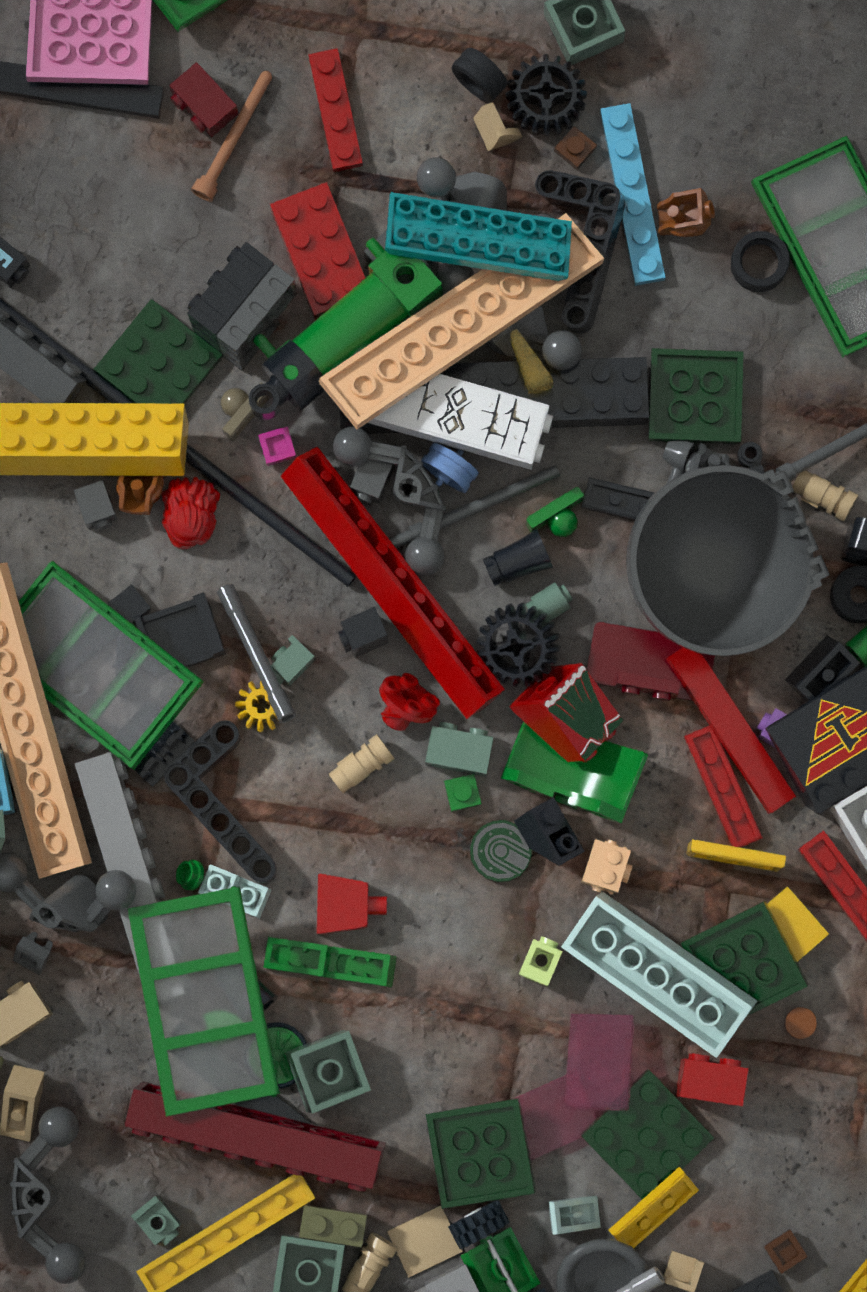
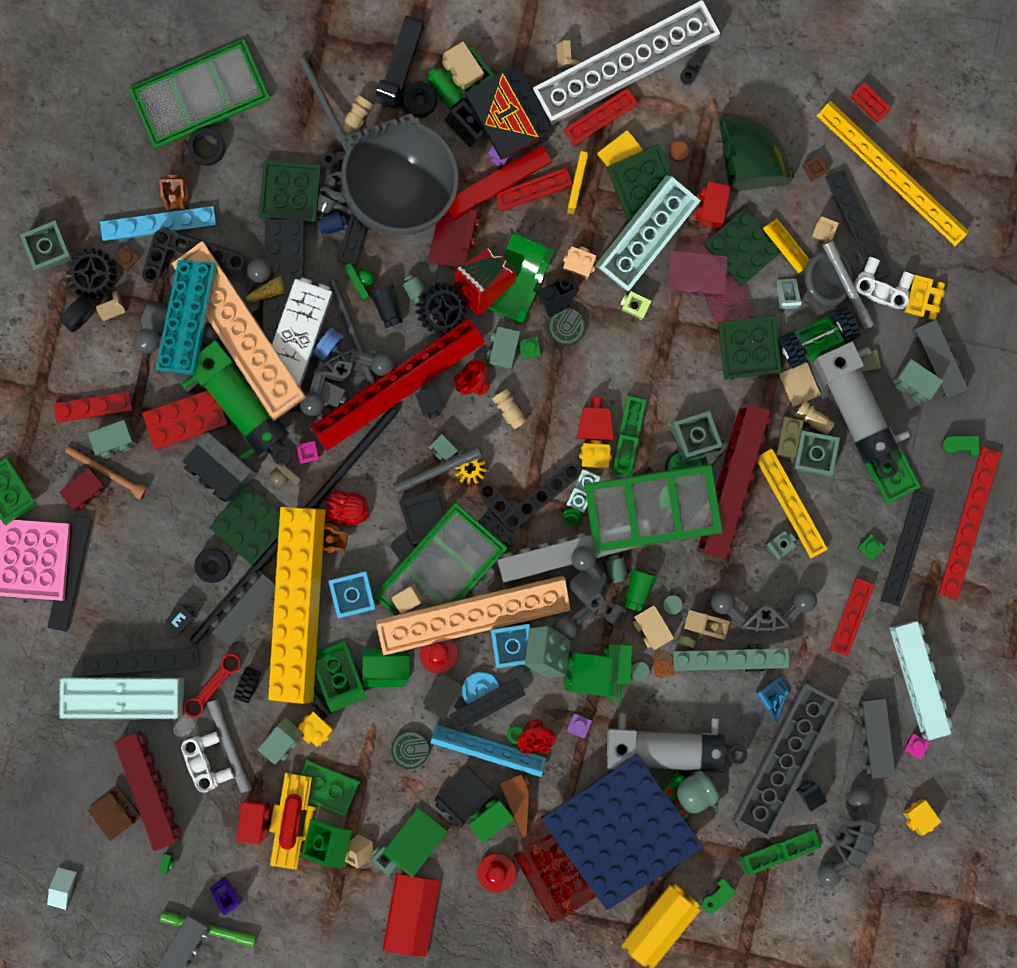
camera: 90 degrees left, 5 degrees up
dark grey brick [74,480,118,531] -> none
none -> sand green brick [87,420,138,459]
none -> black tyre [194,548,230,583]
none -> dark blue brick [318,211,347,234]
none -> medium azure brick [329,572,376,618]
none -> tan panel [392,583,423,614]
none -> yellow head [579,440,612,469]
none -> sand green brick [605,554,627,583]
none -> green plant [624,568,657,612]
none -> sand green tile [663,595,683,615]
none -> dark green brick [718,116,794,193]

